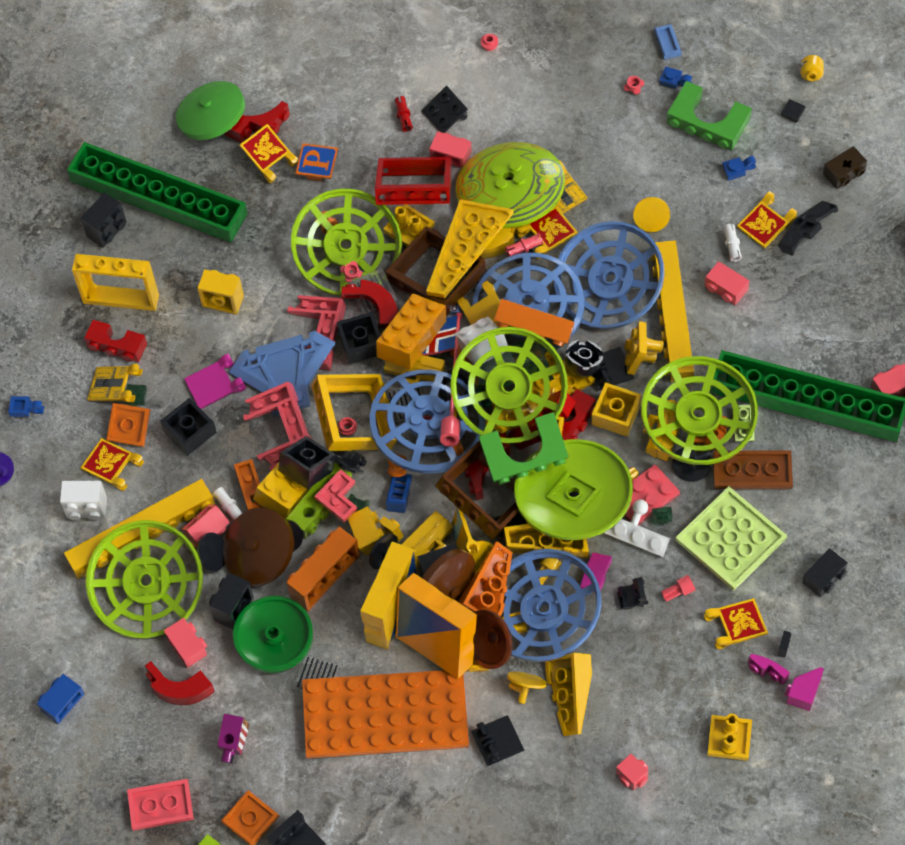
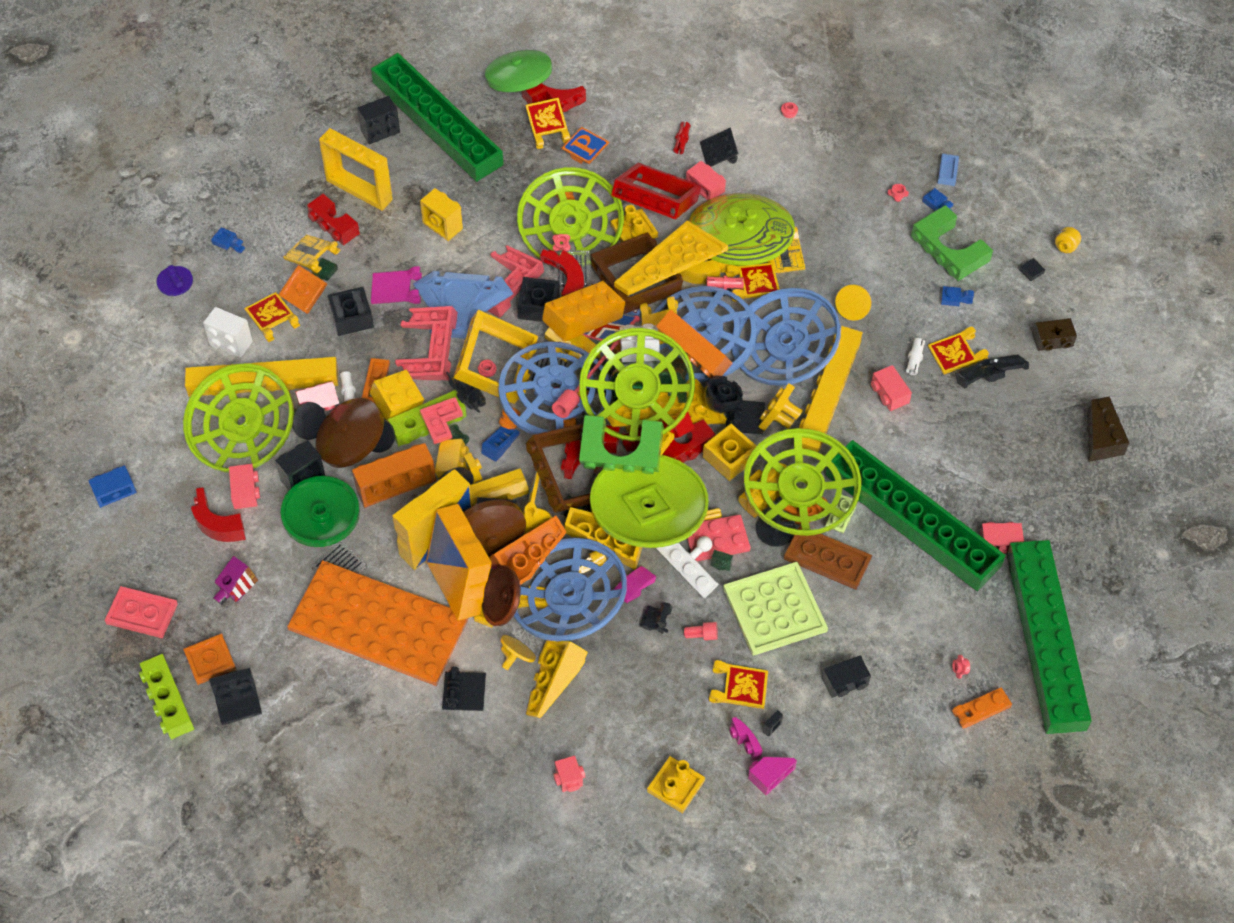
camera: 20 degrees right, 5 degrees down
black brick [278,436,335,489] -> none

